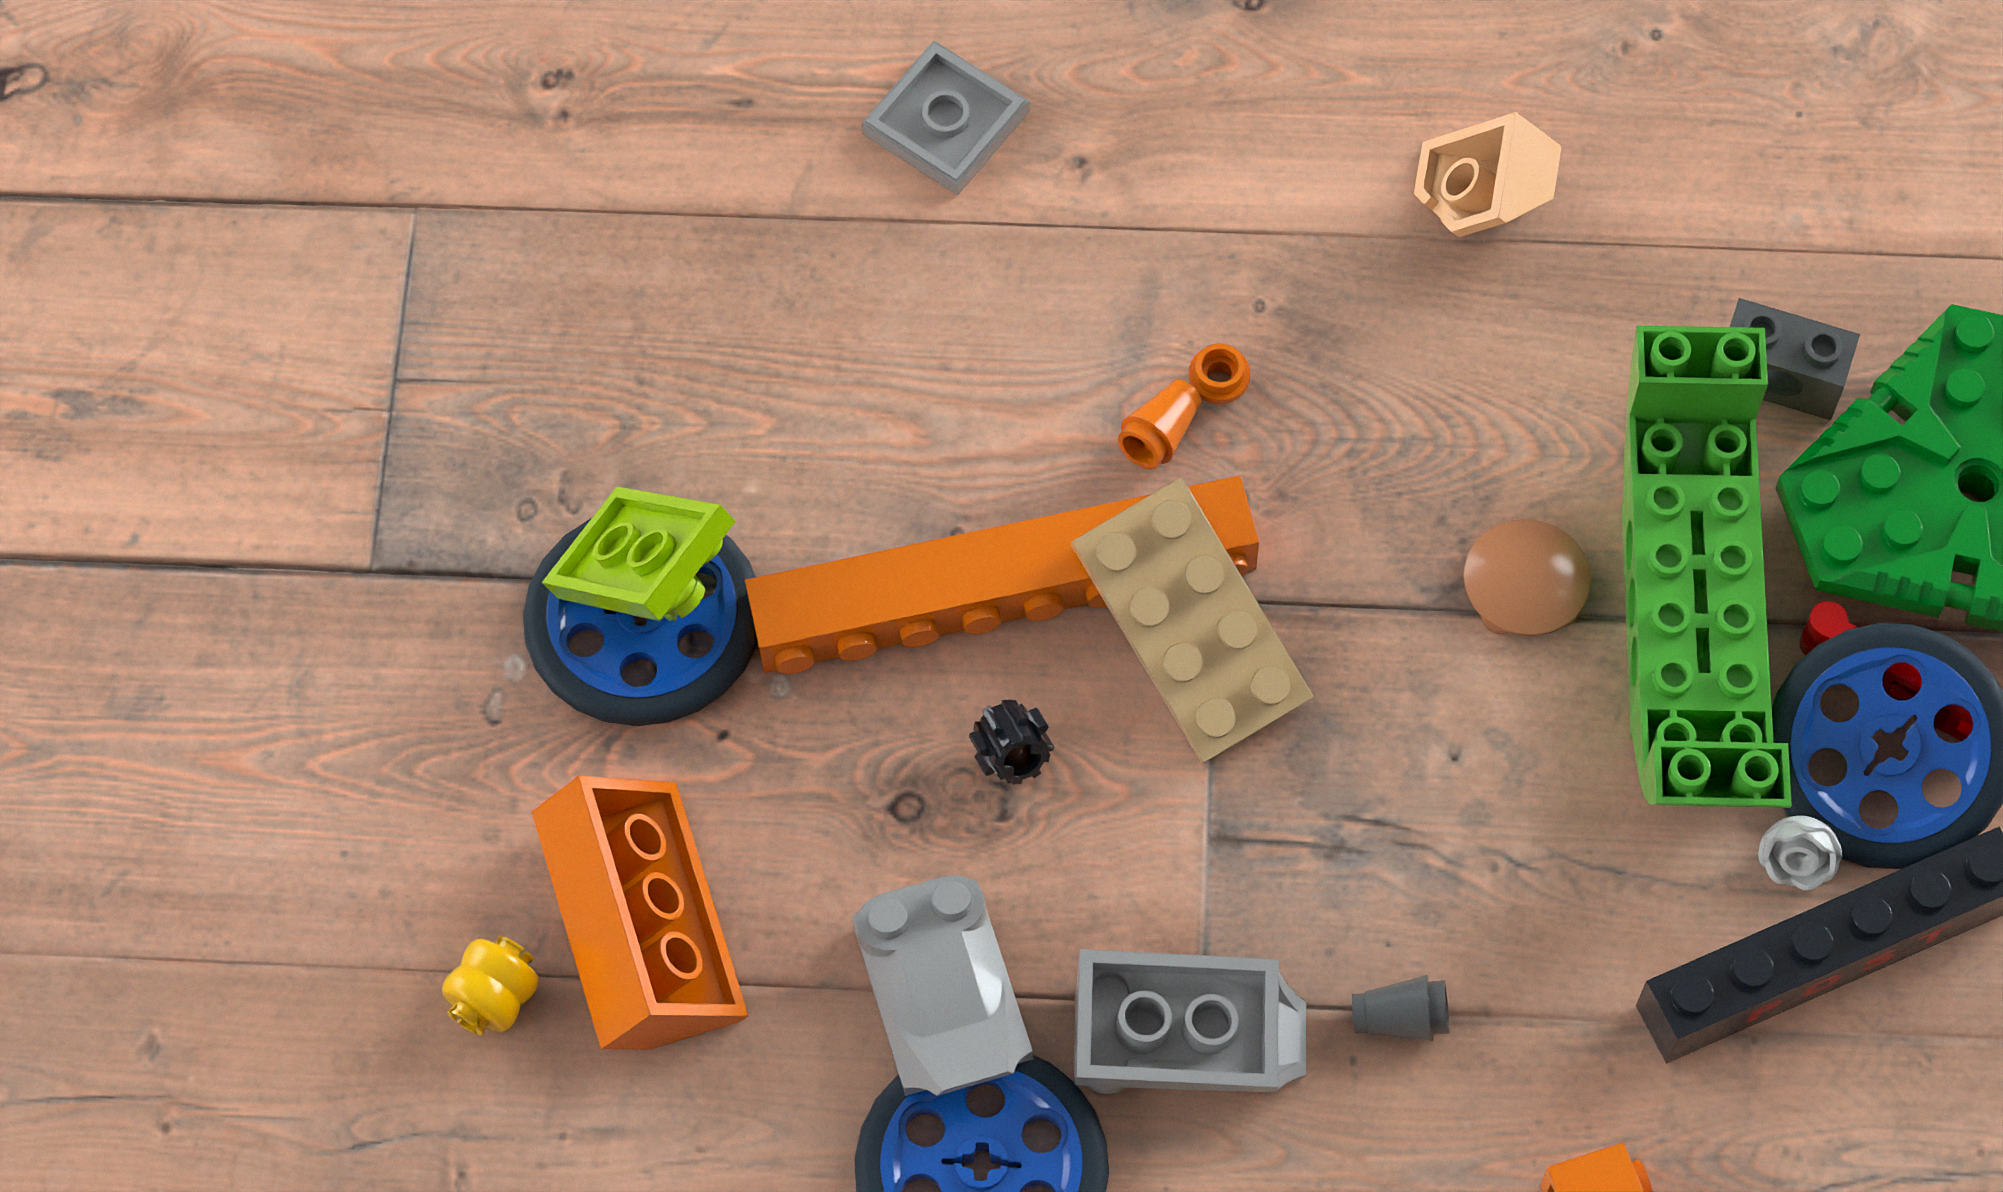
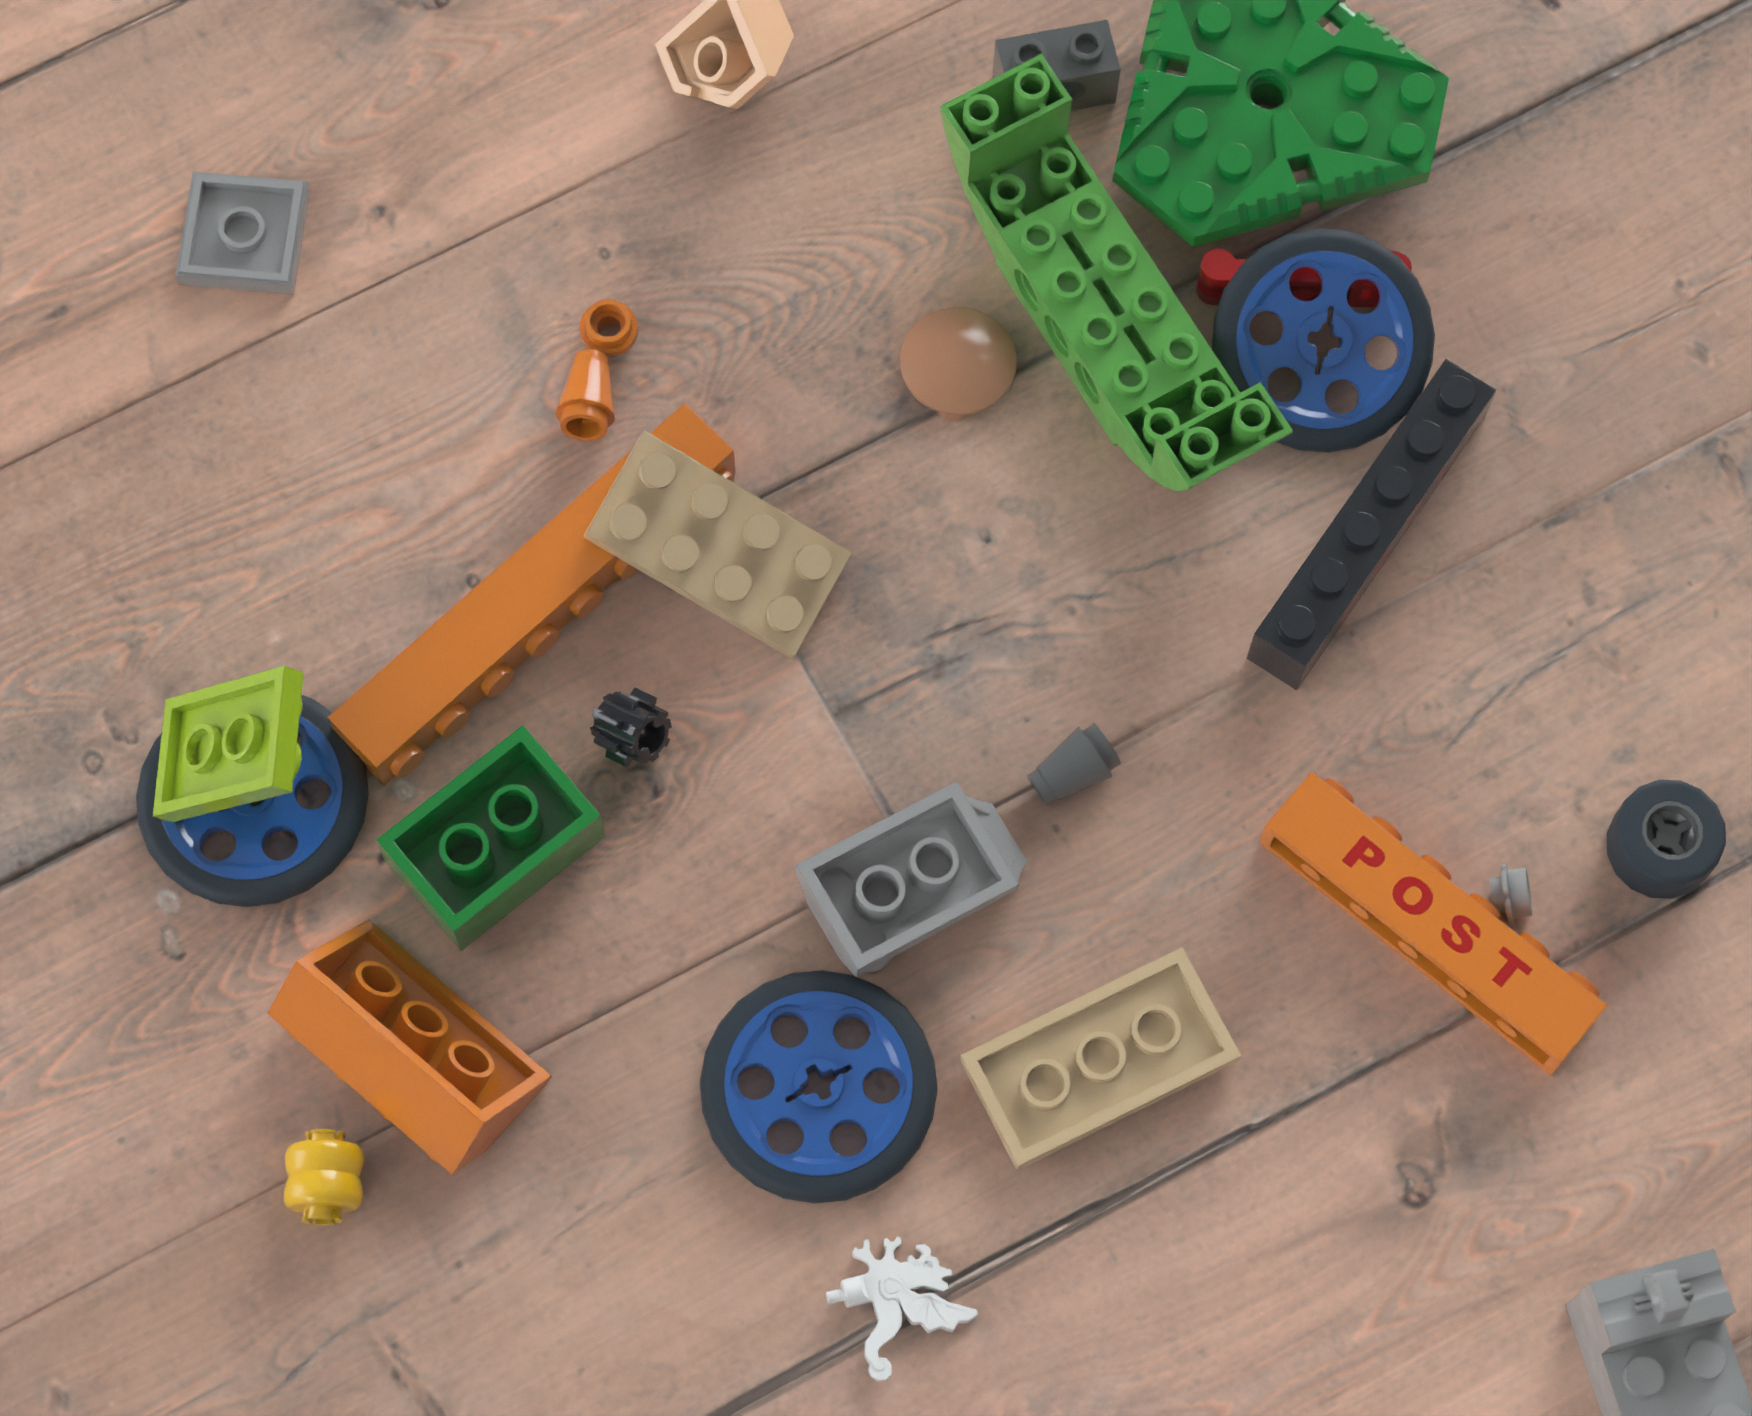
camera: 35 degrees left, 5 degrees up
light grey slope [851,875,1034,1096] -> none
white plate [1758,816,1842,890] -> none
none -> green brick [376,725,605,951]

